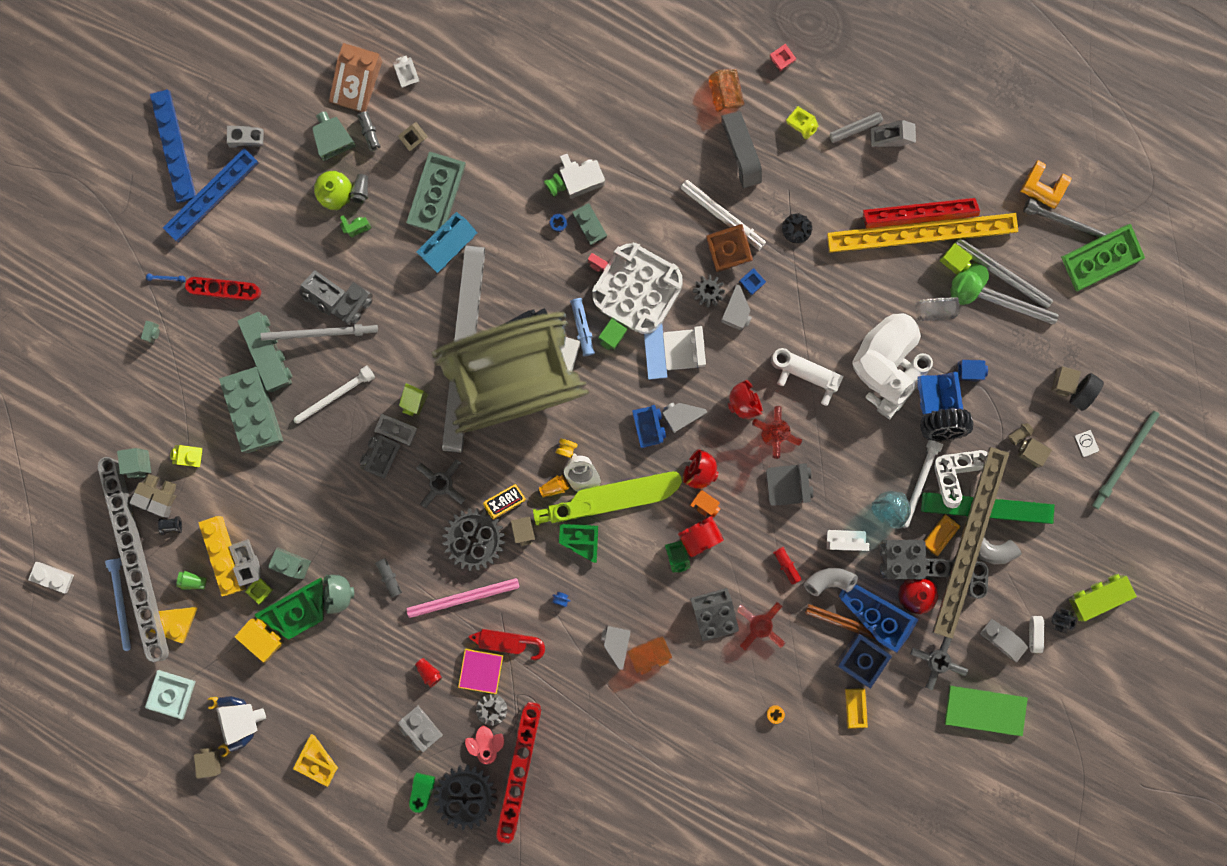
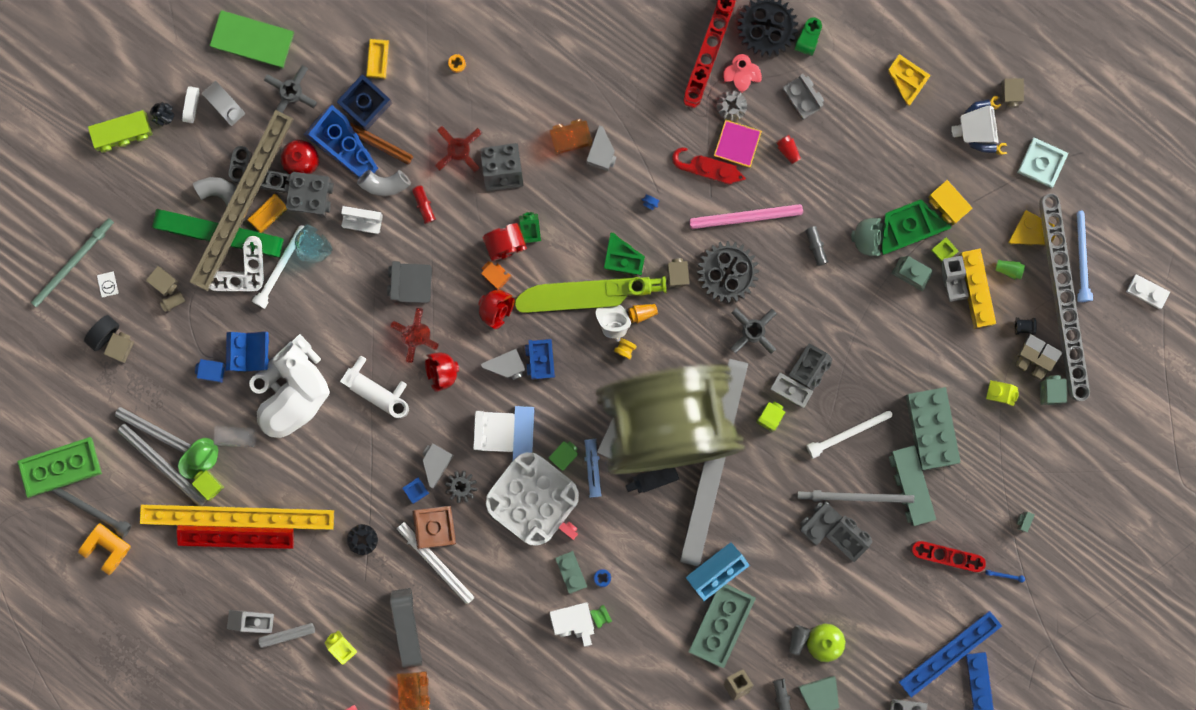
camera: 170 degrees left, 0 degrees up
bright green bracket [340,215,371,238] -> none
tile [483,484,526,520] -> none
black gear [920,408,974,442] -> none

